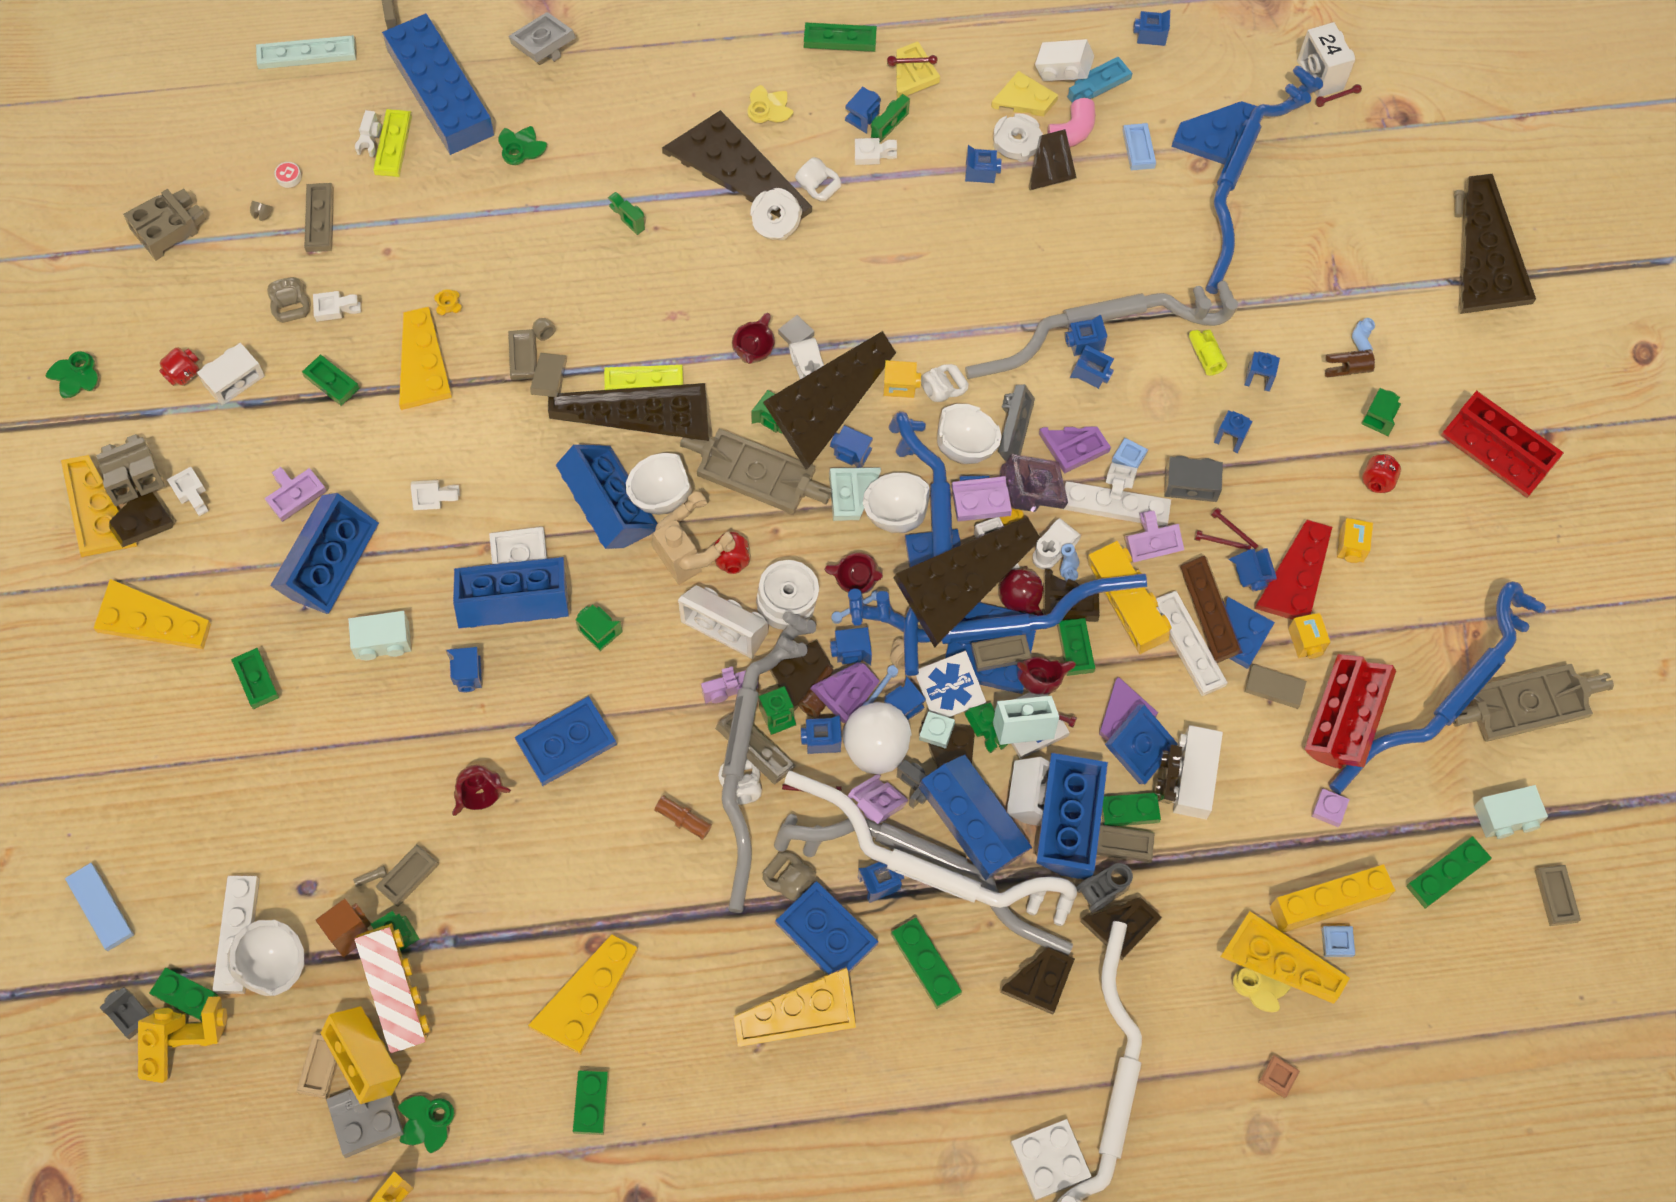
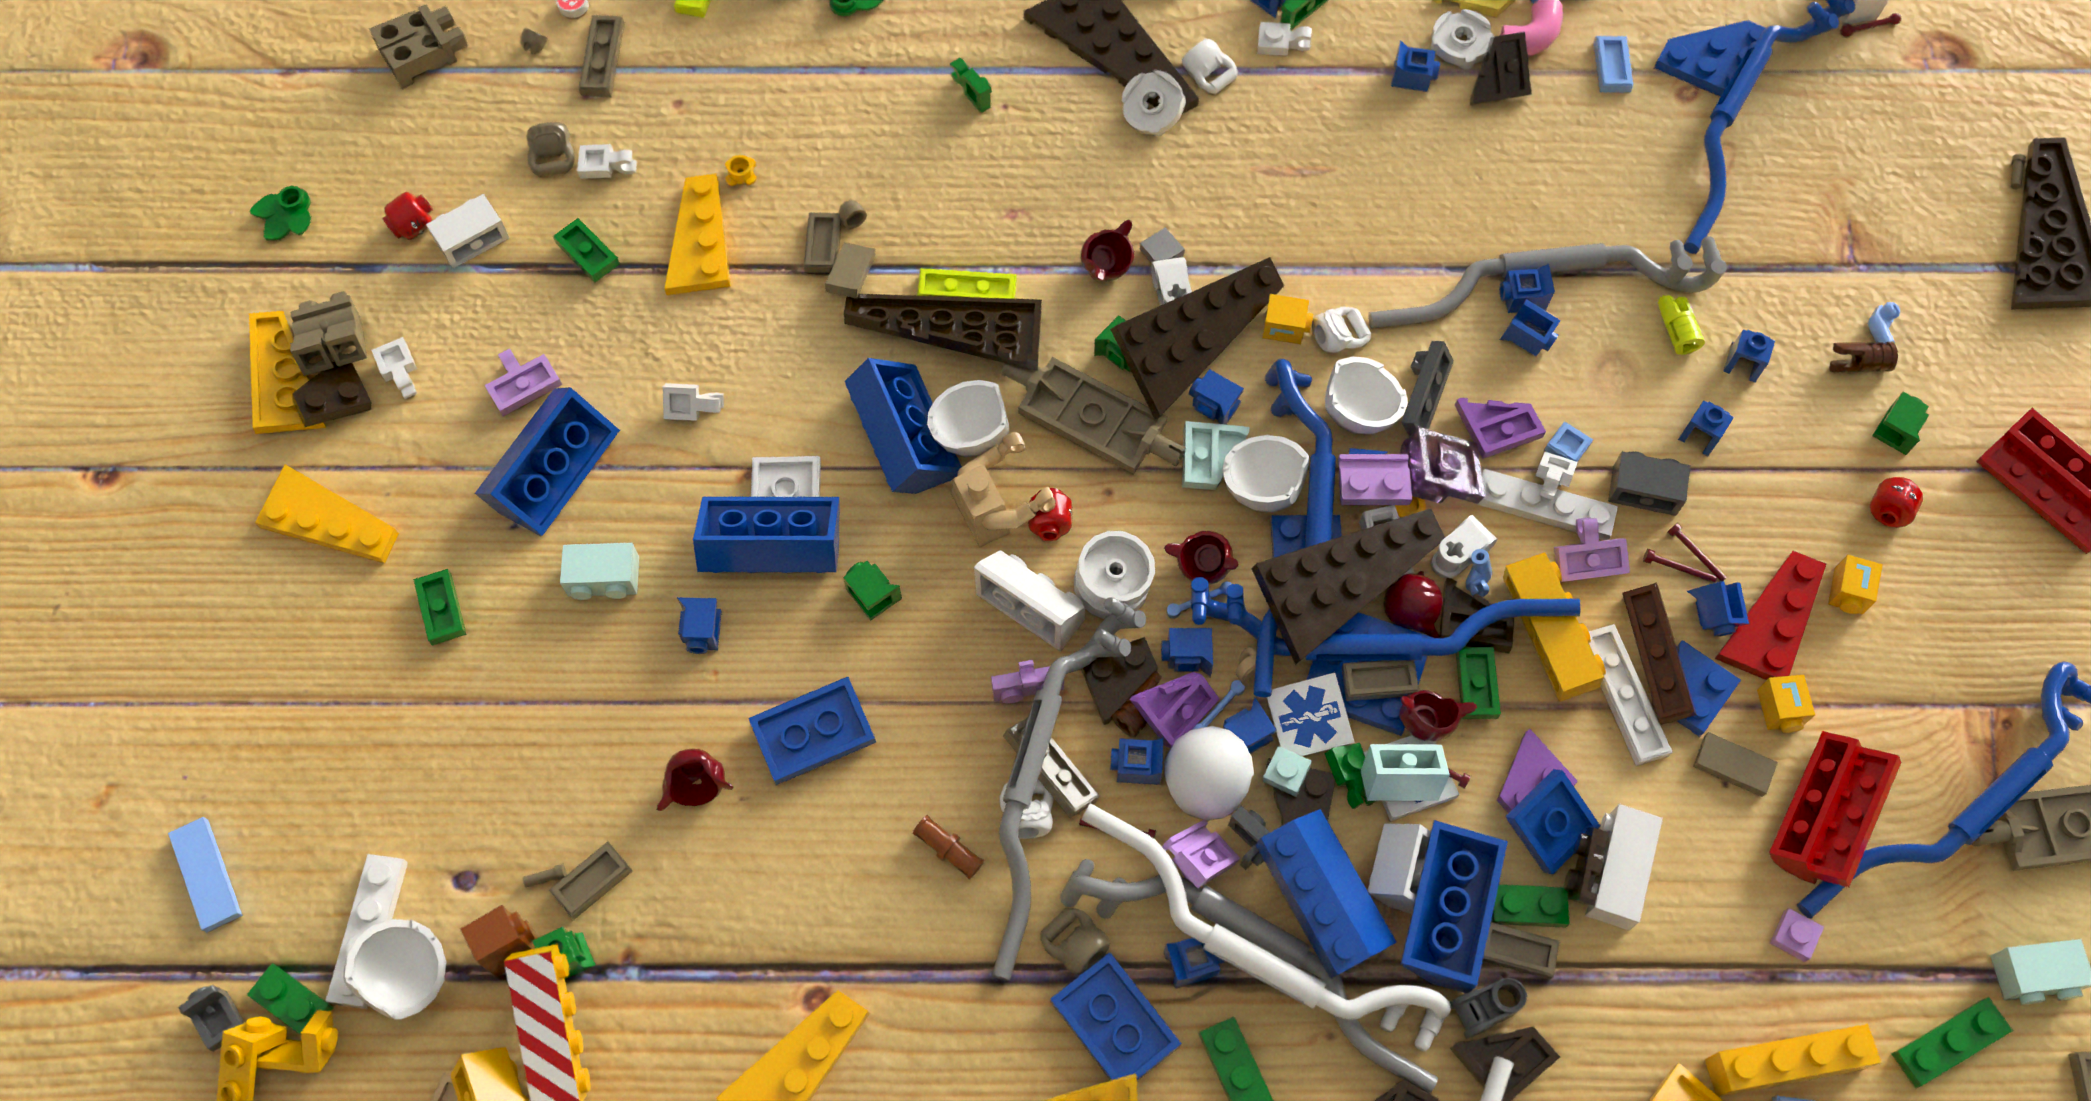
camera: 10 degrees right, 0 degrees up
green window [758,686,796,735] -> none

